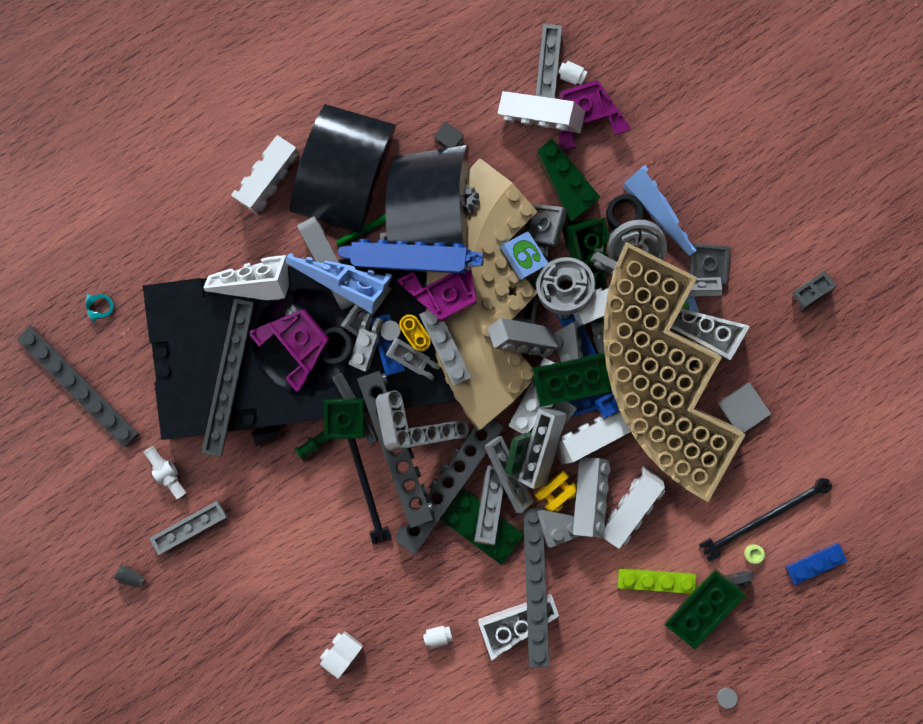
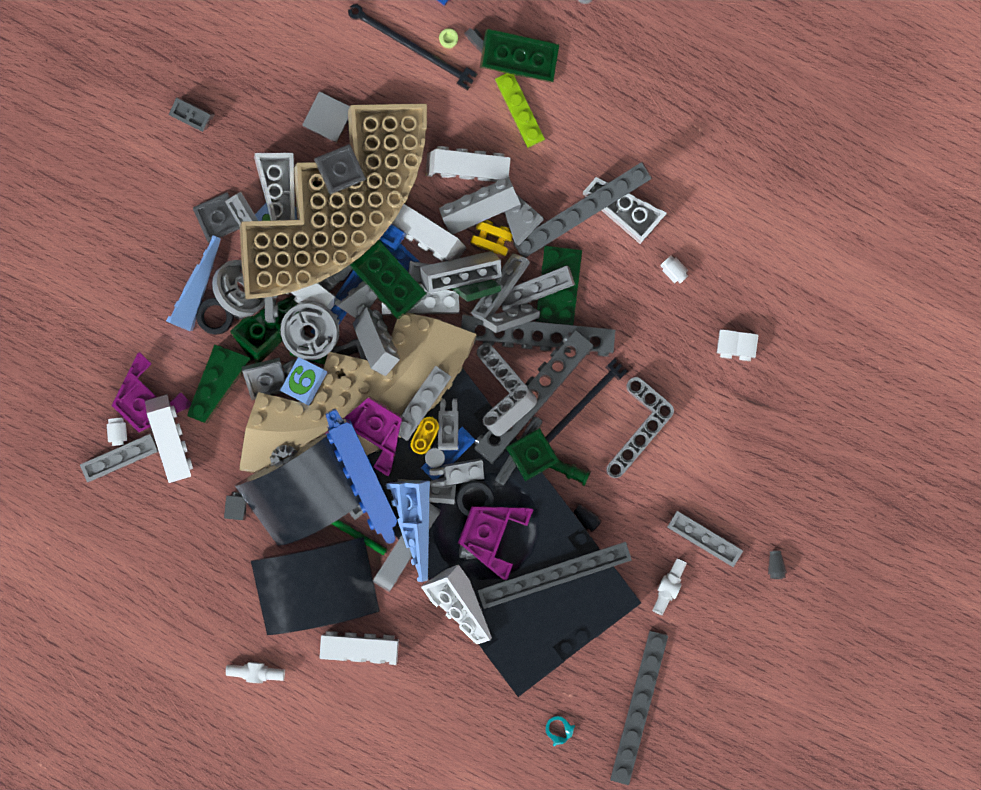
camera: 115 degrees left, 0 degrees up
none -> white pin [226,662,285,683]
none -> flat silver tile [314,144,366,195]
none -> light grey plate [483,304,540,333]
none -> light grey beam [606,377,674,478]

